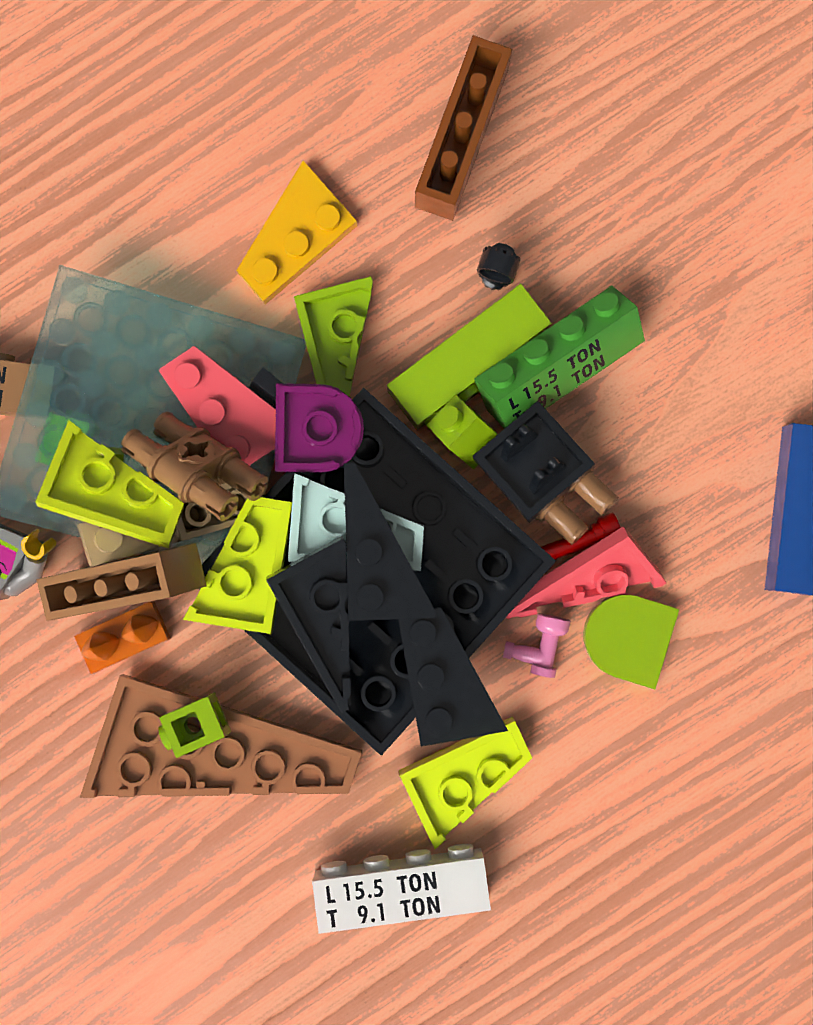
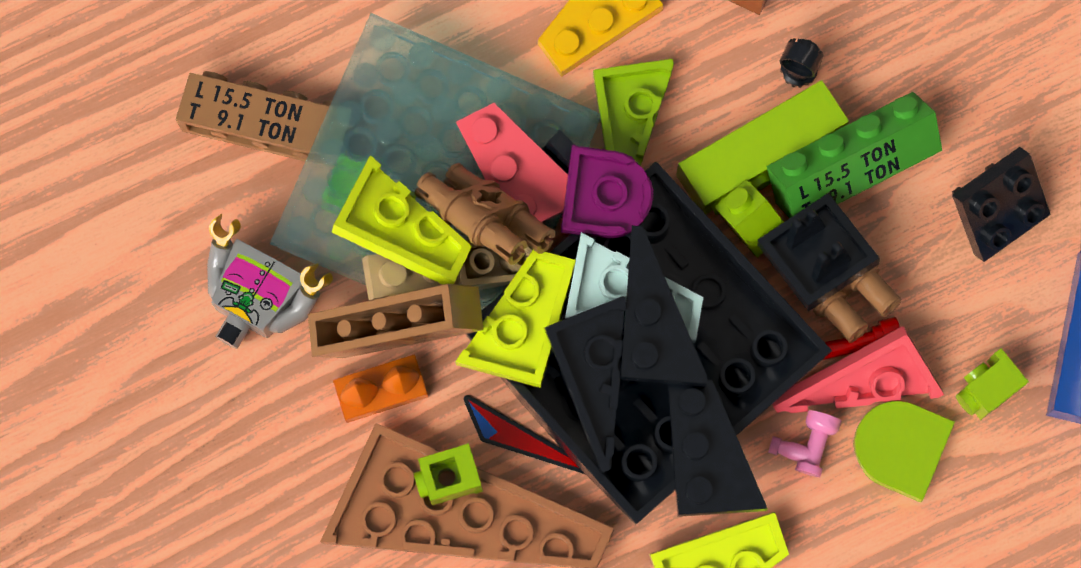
camera: 10 degrees right, 10 degrees down
none -> sticker [464,395,586,475]
none -> black plate [952,147,1051,262]
none -> lime brick [956,348,1029,420]

